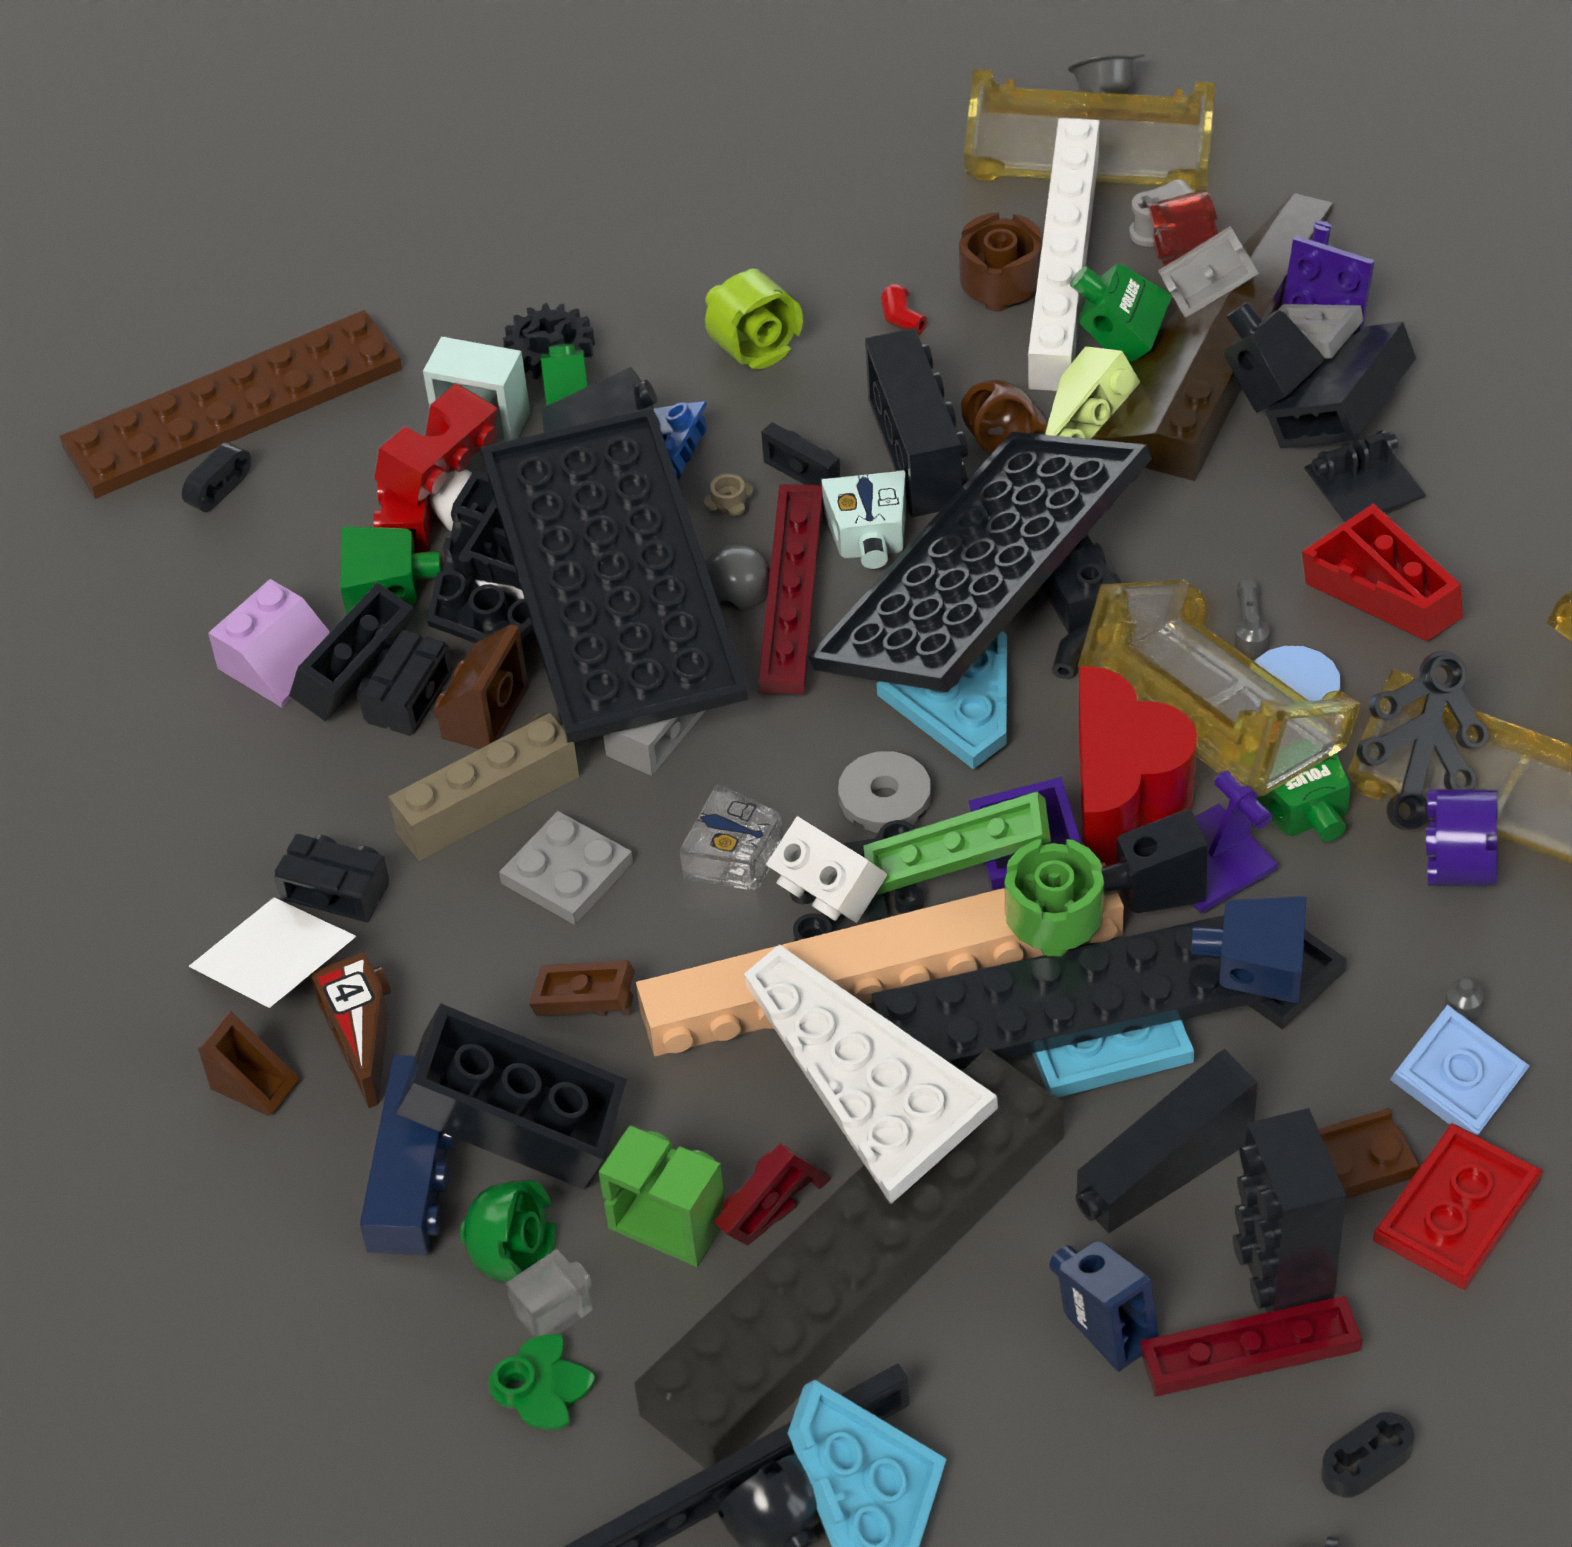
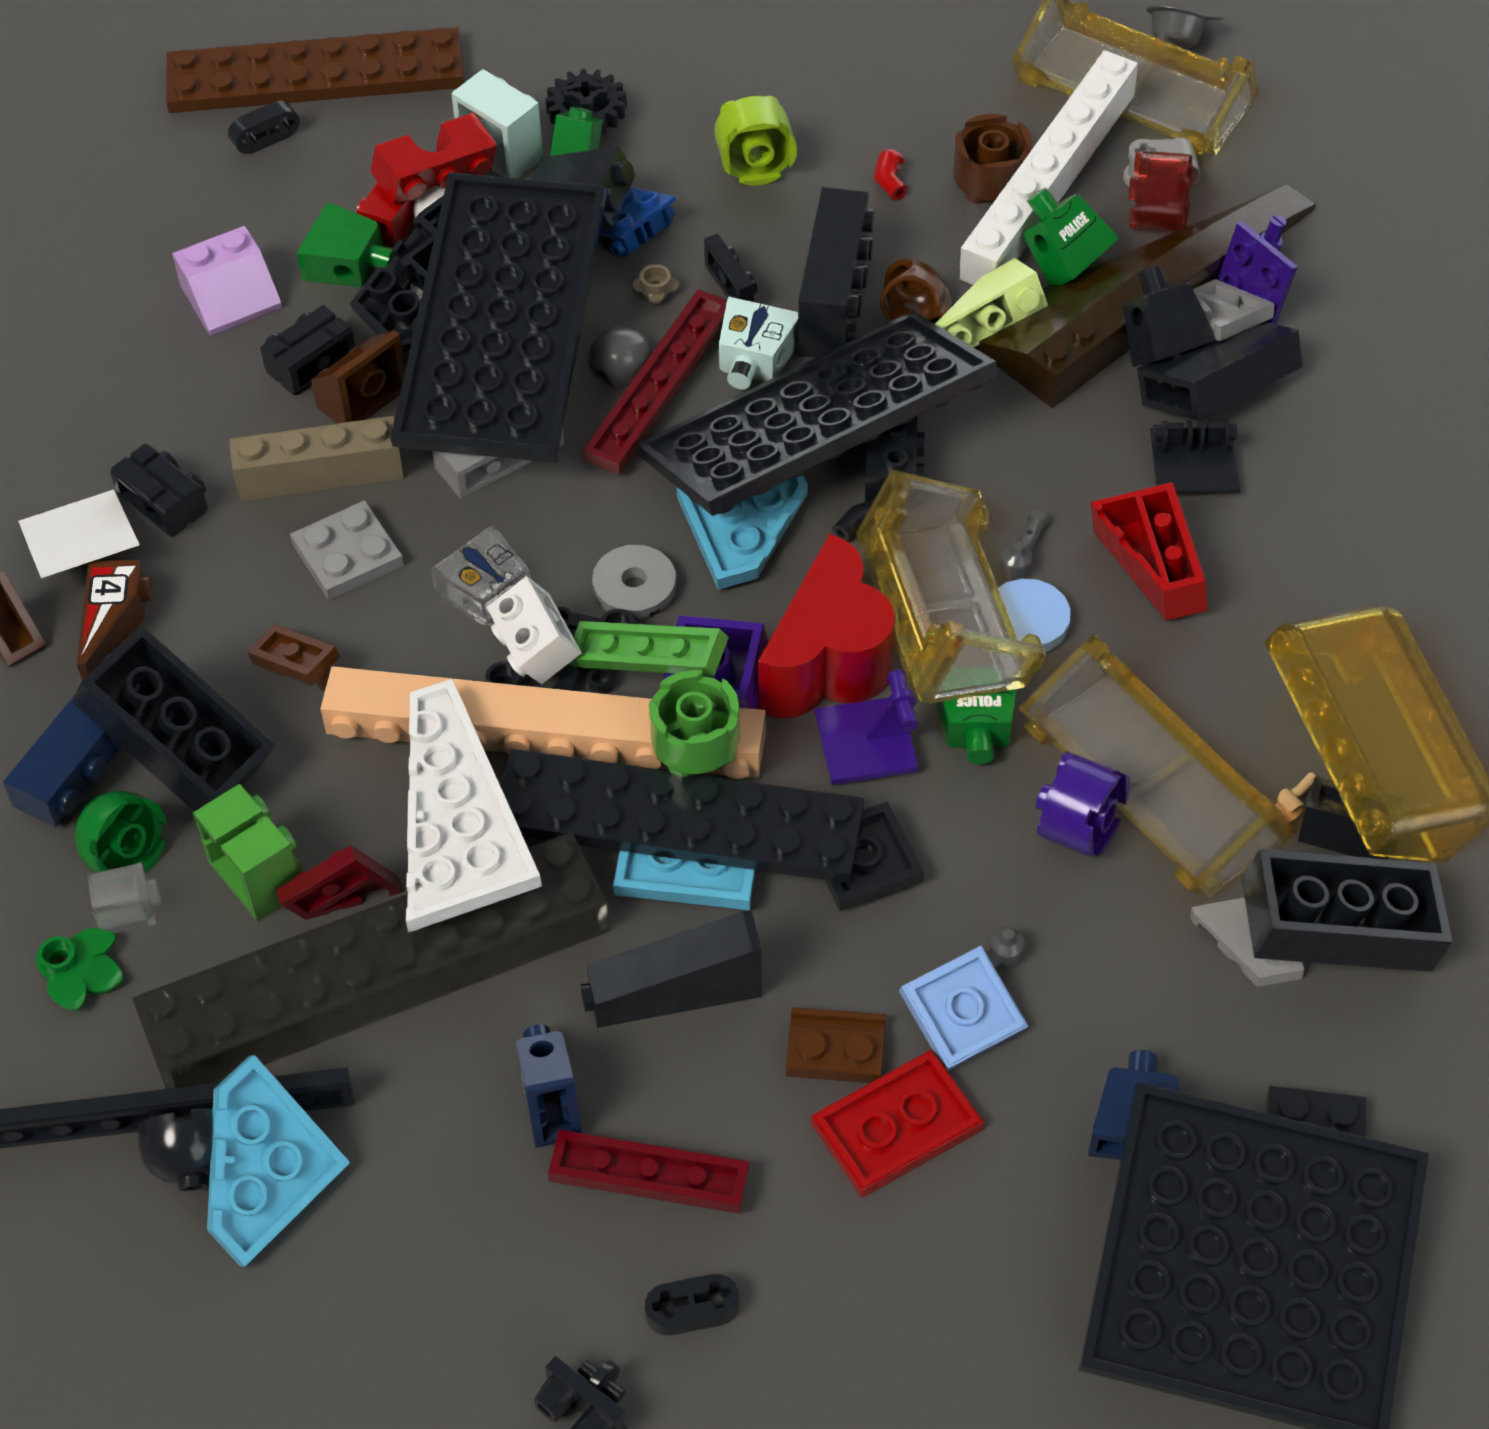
camera: 20 degrees right, 5 degrees up
black brick [289,582,413,722] -> none
black torso [1102,808,1208,914] -> none
light grey hinge [1158,226,1259,318] -> none
dark blue torso [1191,896,1307,1003] -> none
black brick [1233,1108,1346,1313] -> none
black plant [1357,651,1489,830] -> none

